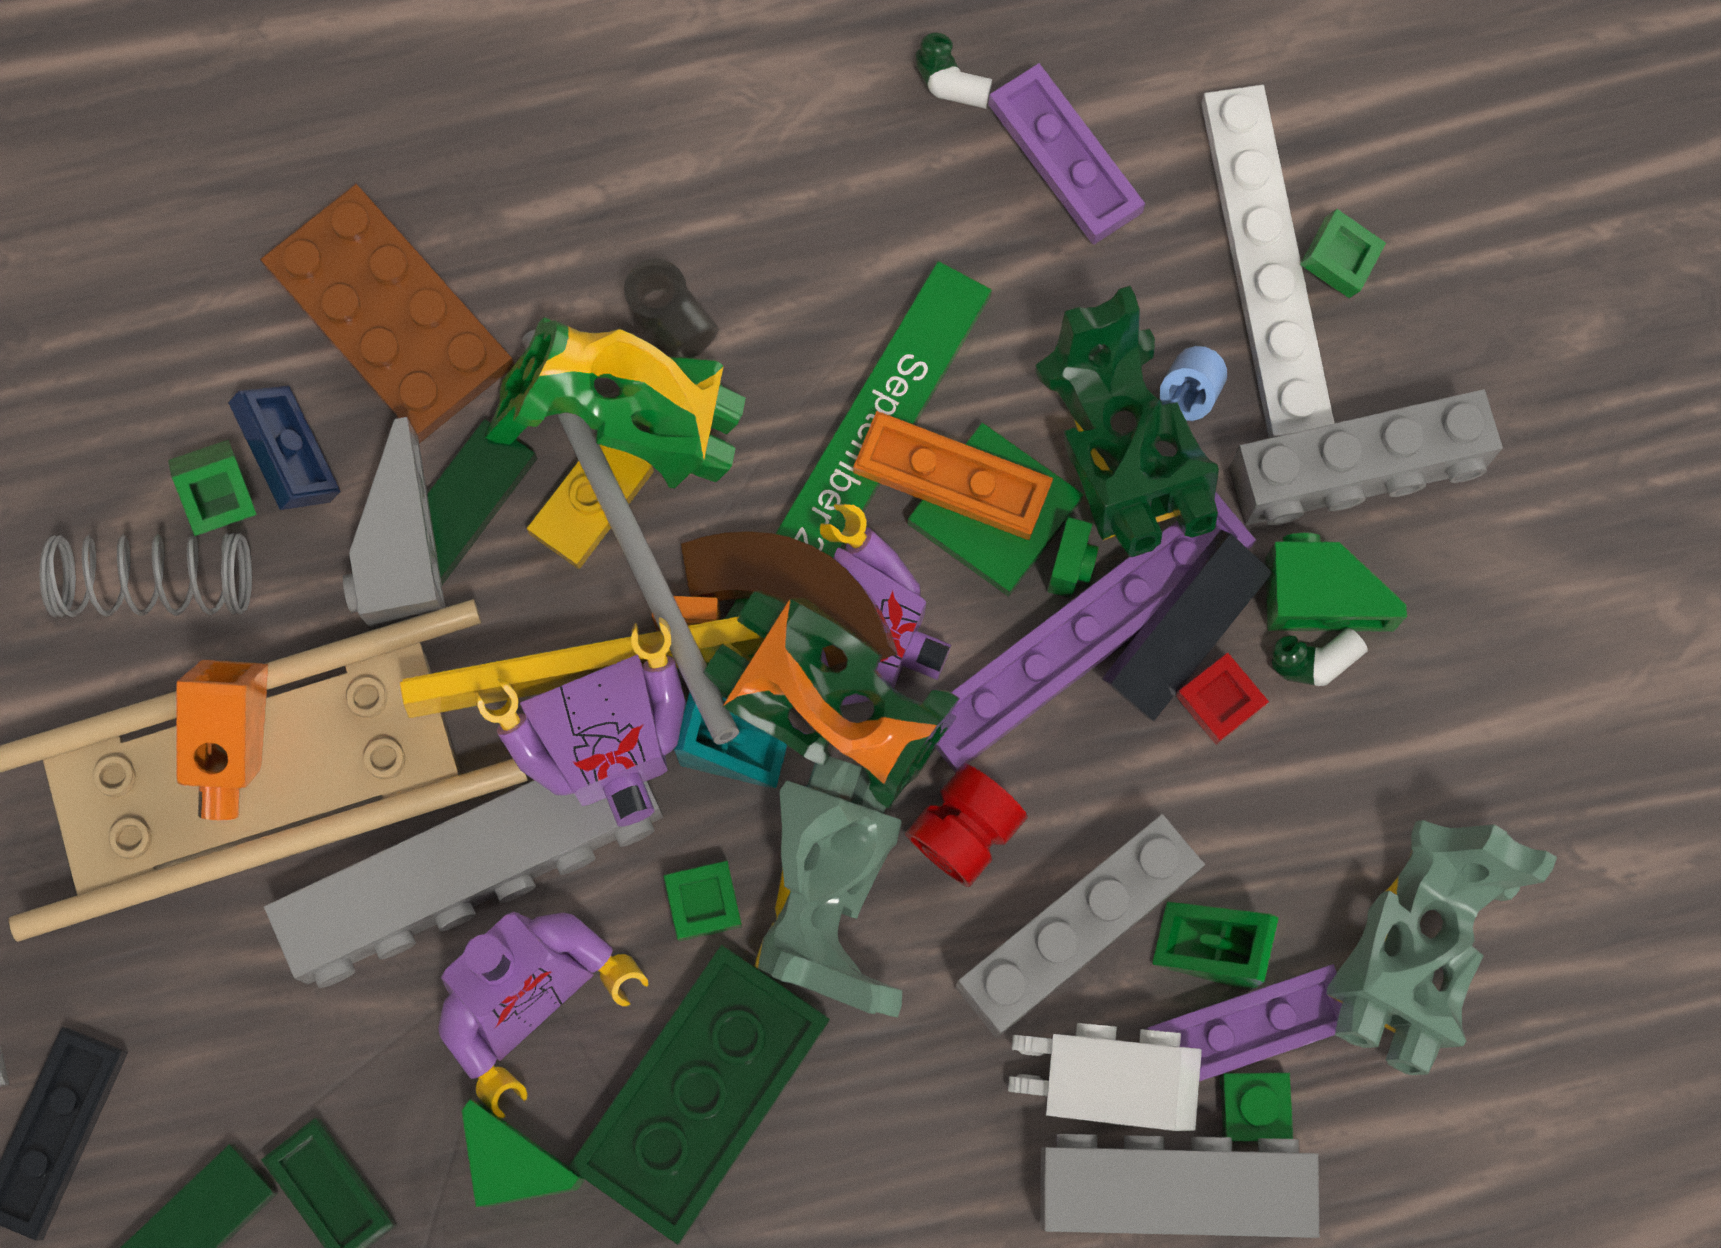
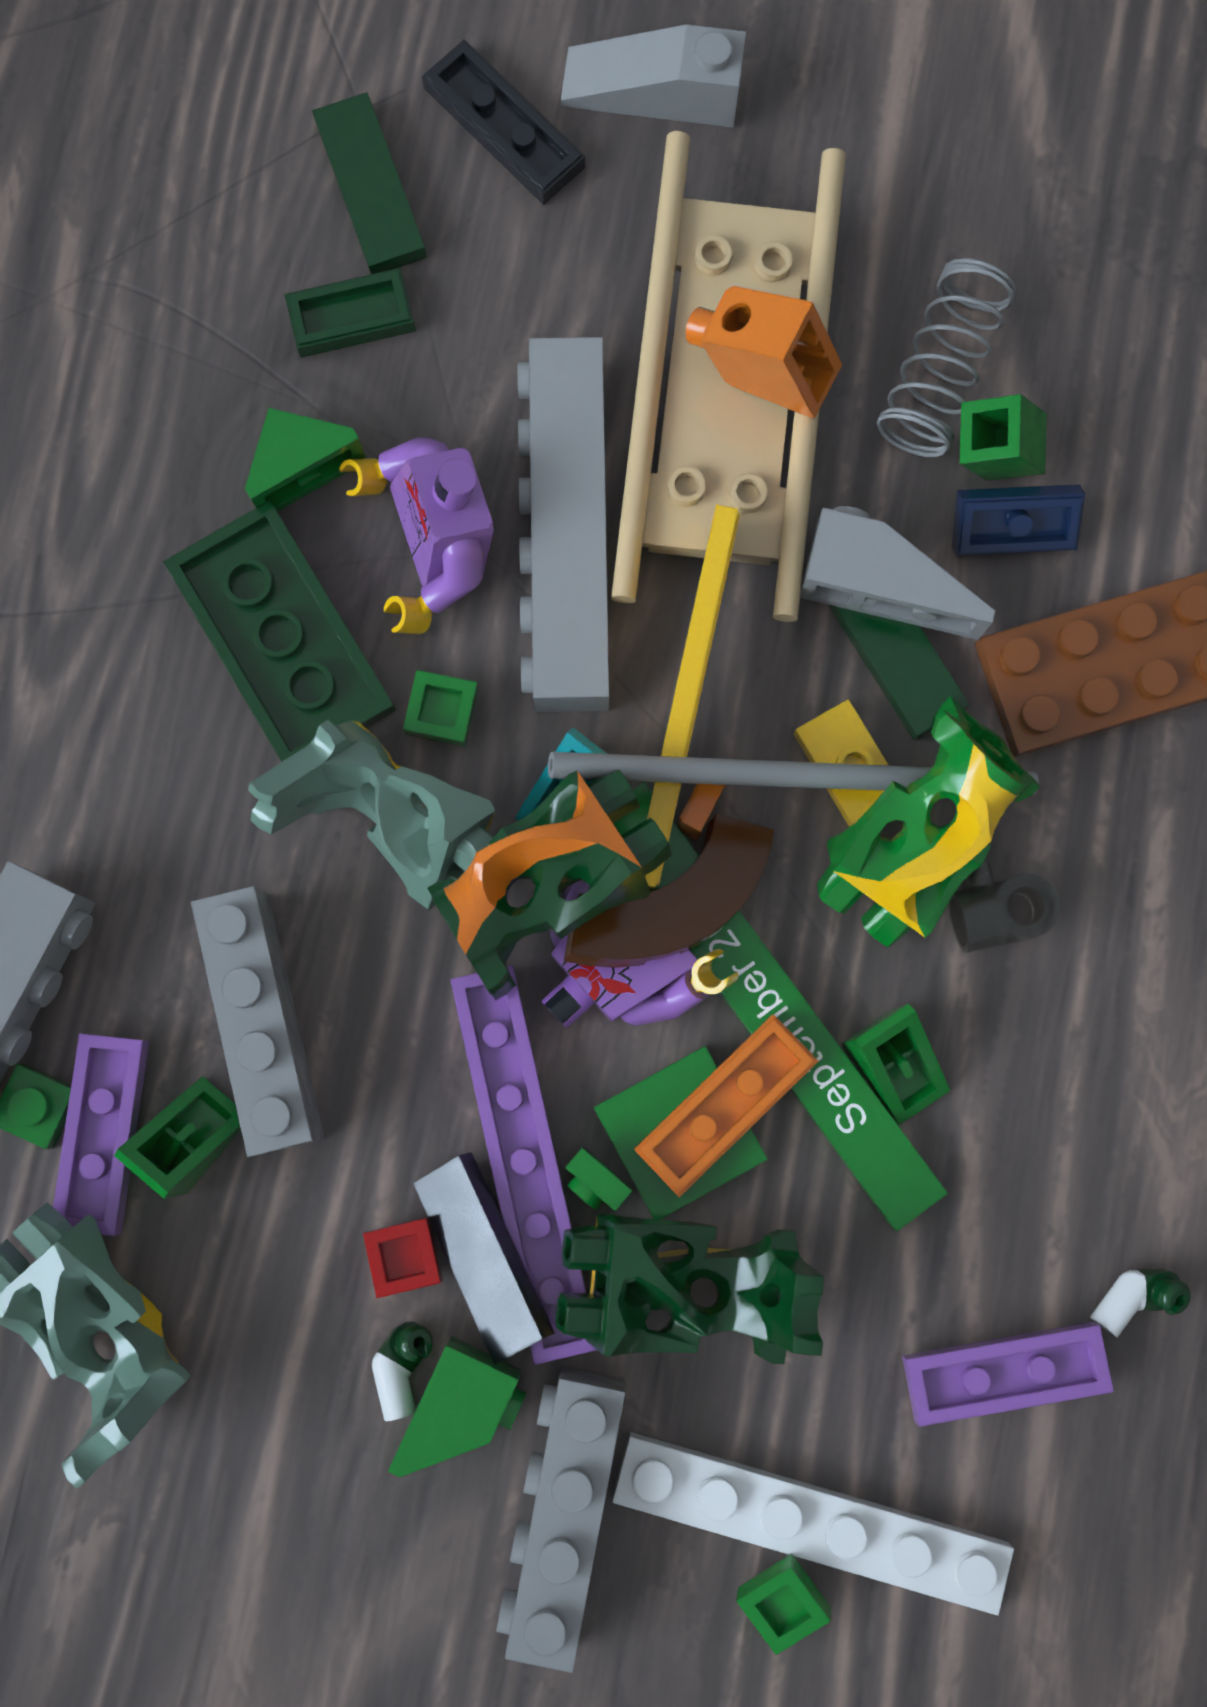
camera: 115 degrees right, 5 degrees up
medium lavender torso [475,617,686,826] -> none
red wheel [905,763,1028,887] -> none
white hinge [1008,1023,1202,1131] -> none
light blue piece [1160,346,1227,421] -> none
none -> green slope [842,1004,951,1126]

